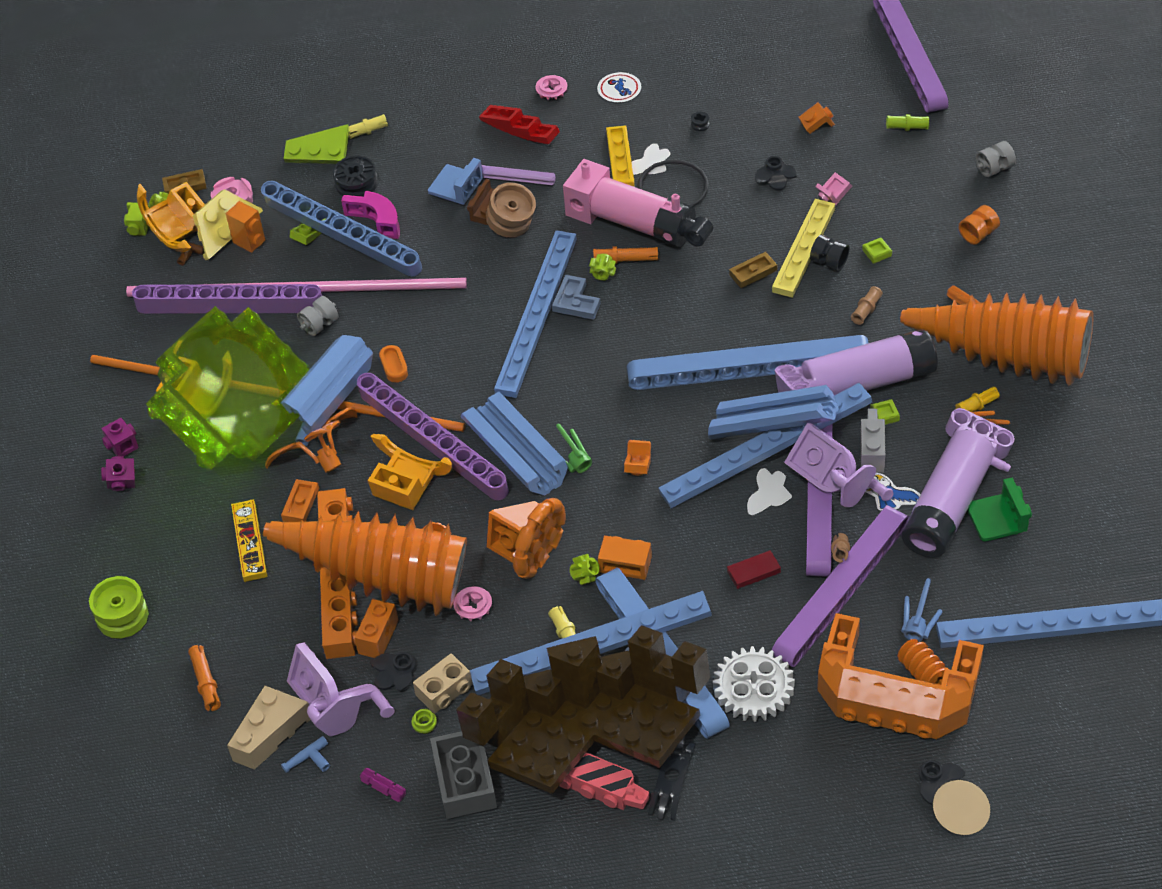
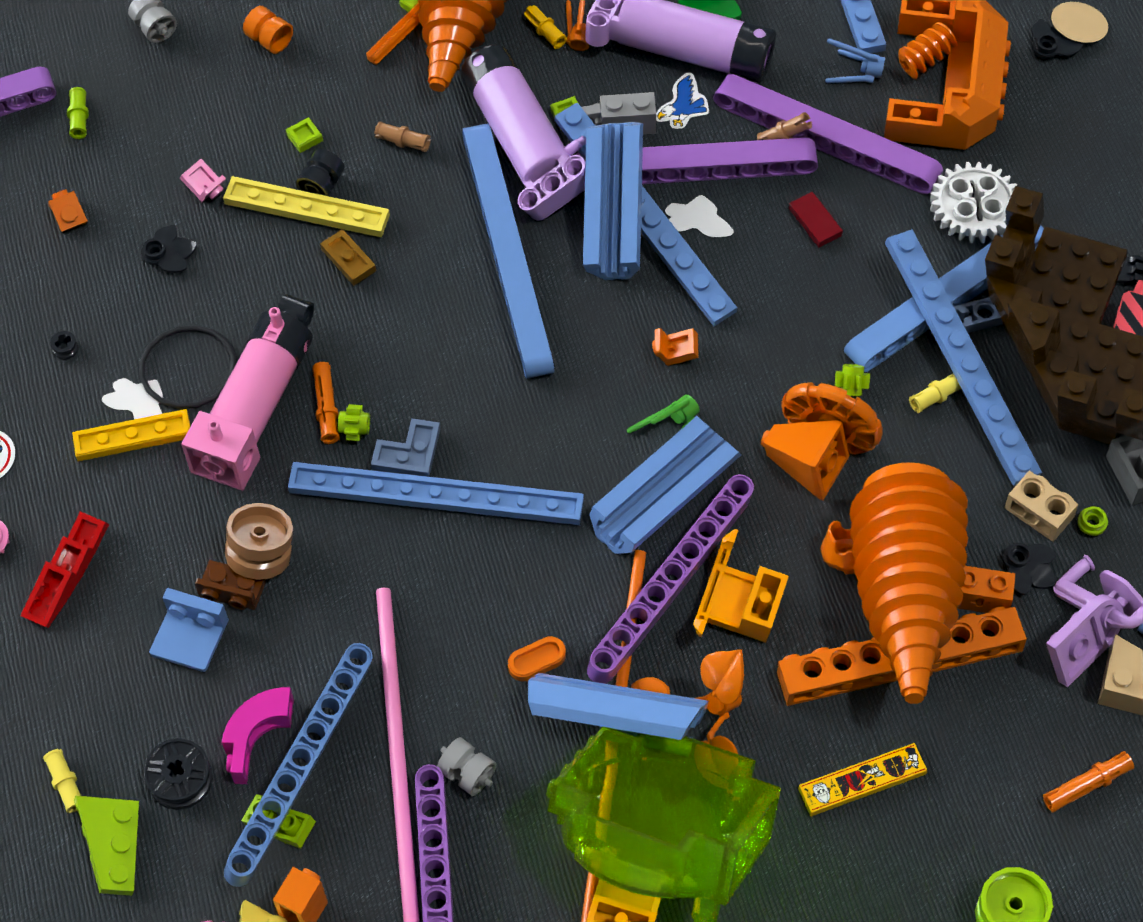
camera: 100 degrees left, 10 degrees up
orange plate [281,479,319,522] -> none
lavender axle [482,165,555,185] -> none
orange brick [598,535,652,580] -> none
lavender plate [784,423,893,507] -> none

